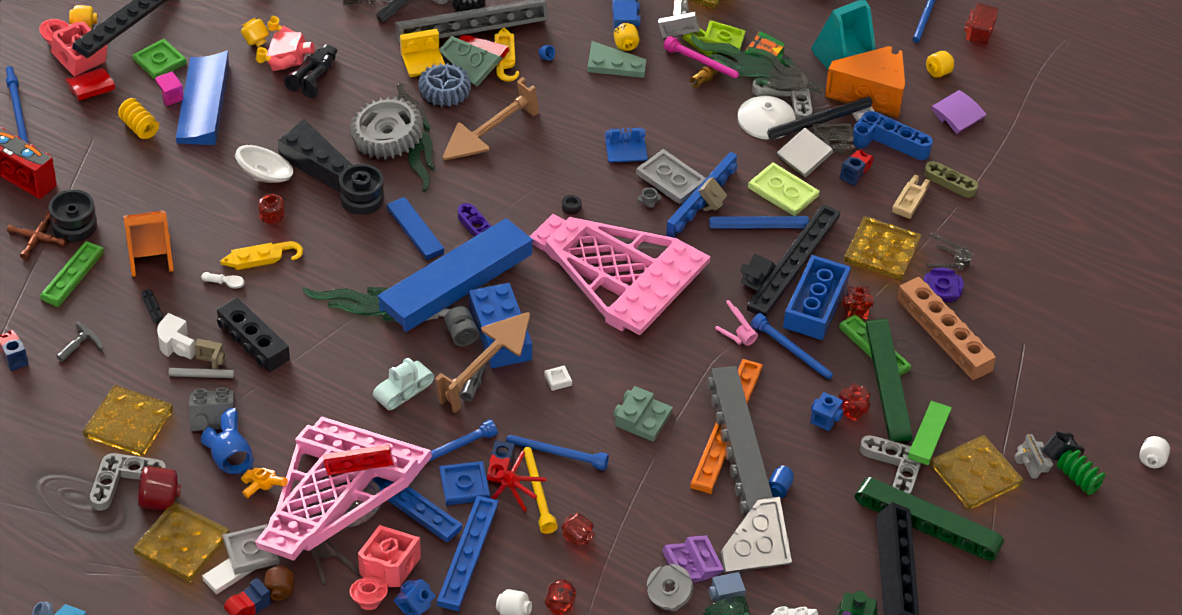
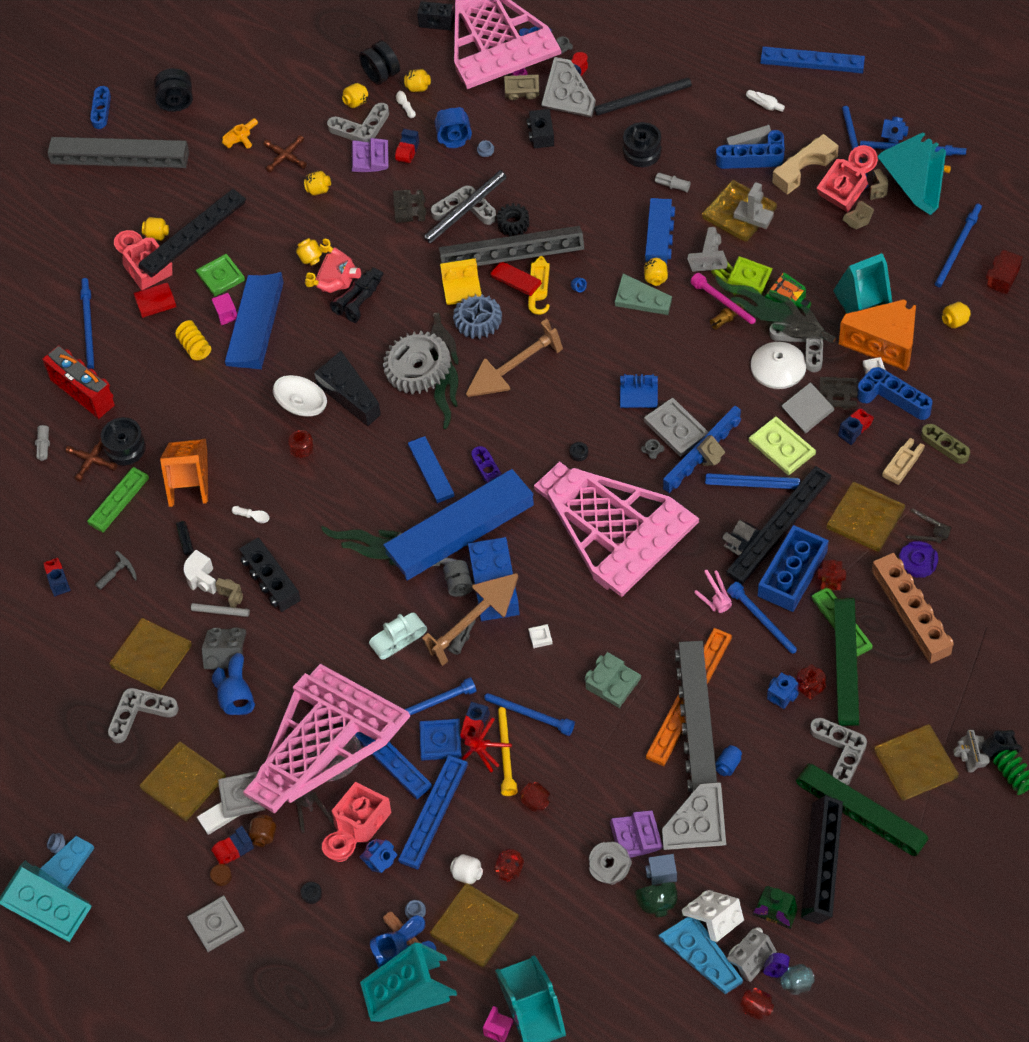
camera: 15 degrees right, 10 degrees up
dark red head [137,466,181,511] -> none
yellow plate [220,241,303,270] -> none
light orange piece [241,468,288,498] -> none
red tile [323,444,394,475] -> none
black wheel [339,163,384,215] -> none
sand green wing [439,36,503,87] -> none
black axle [767,96,873,140] -> none
bright green tile [908,401,952,465] -> none
medium lavender slope [931,90,987,135] -> none

